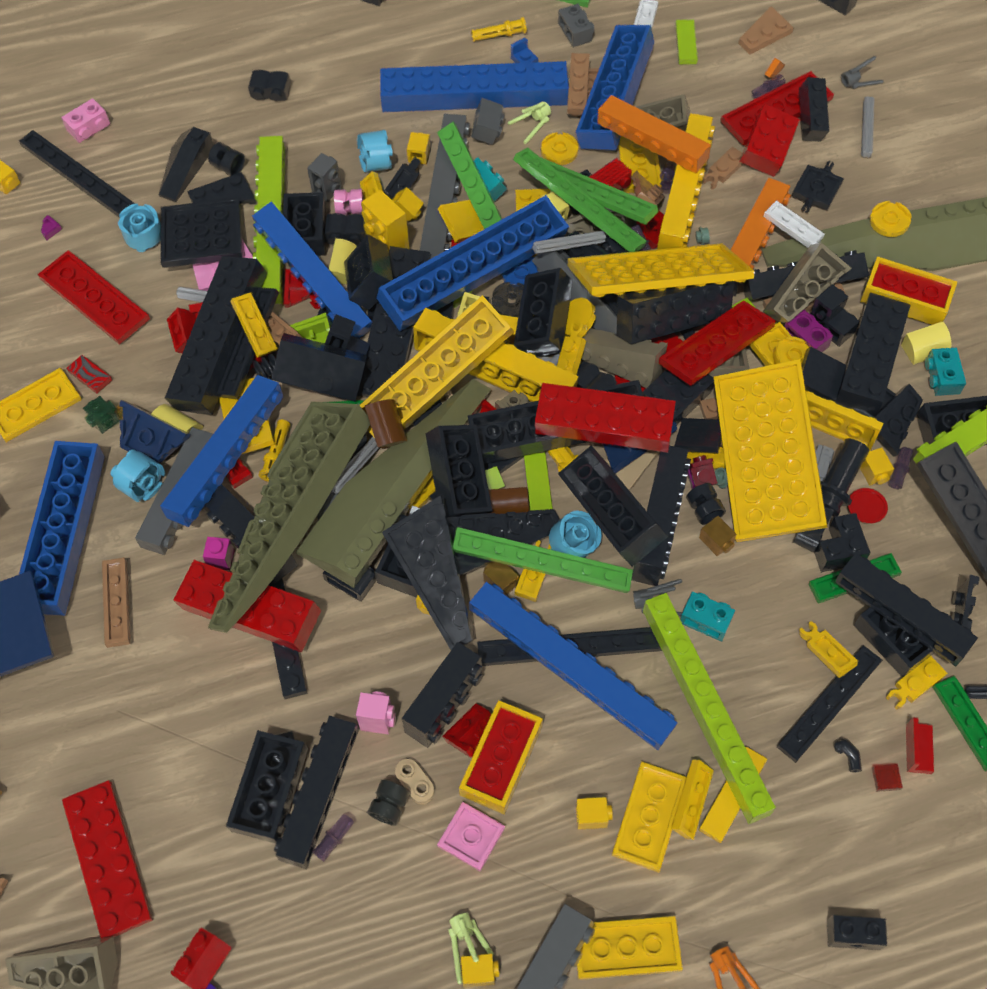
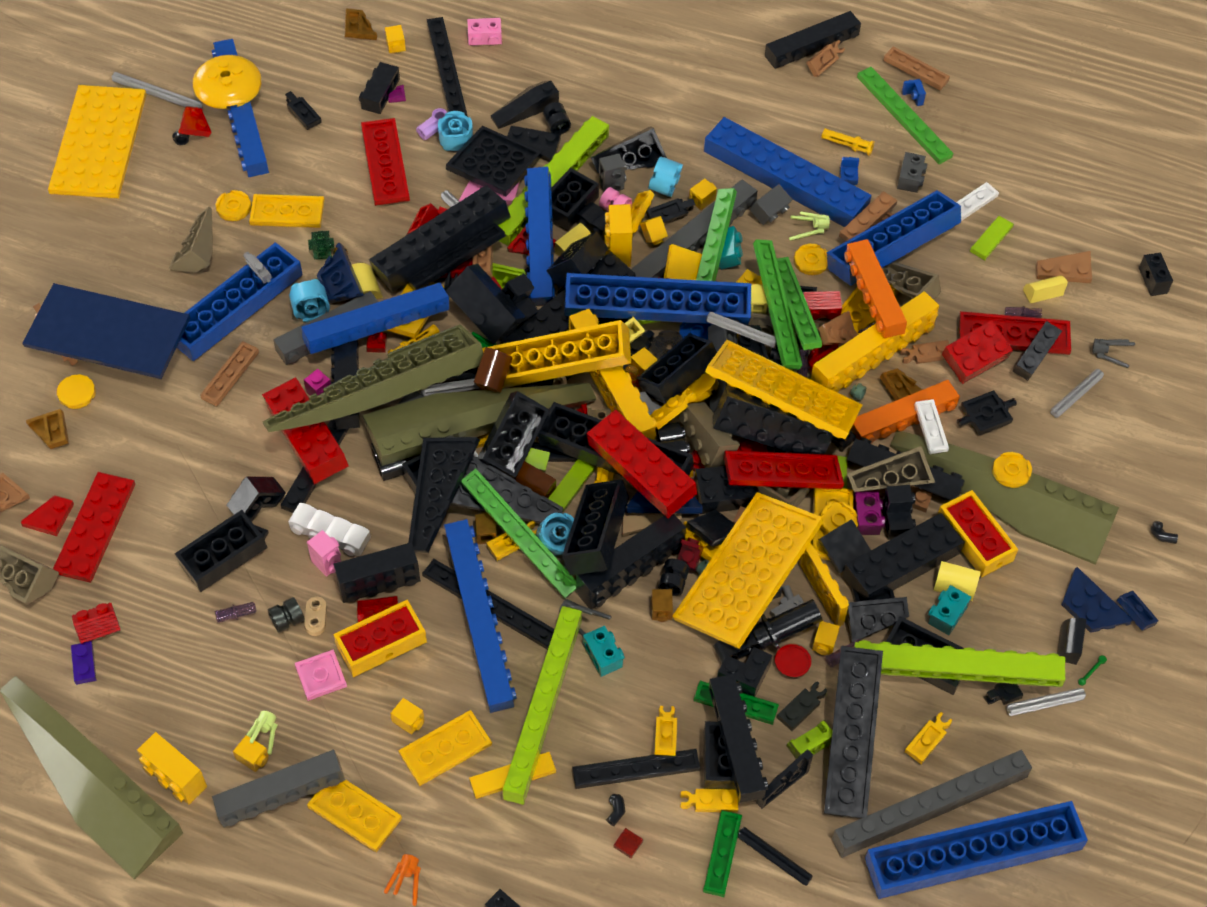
camera: 35 degrees right, 5 degrees down
red tile [67,355,112,394] -> none
yellow tile [230,292,278,358] -> none
black brick [248,70,291,101] -> none
black brick [274,716,359,870] -> none
yellow plate [671,760,714,840] -> none
orange tile [765,58,785,78] -> none
red panel [906,717,934,775] -> none
none -> red wing [21,495,74,536]
none -> black brick [227,476,286,521]
none -> light grey piece [243,252,273,284]
none -> white brick [288,503,371,556]
none -> black brick [359,62,400,114]
none -> lavender piece [416,108,447,140]
none -> black wedge [591,126,667,173]
none -> pearl dark grey plate [777,681,827,731]
none -> lime hinge [786,720,832,759]
none -> pearl gold wing [880,368,923,401]
none -> light yellow brick [1023,276,1068,304]

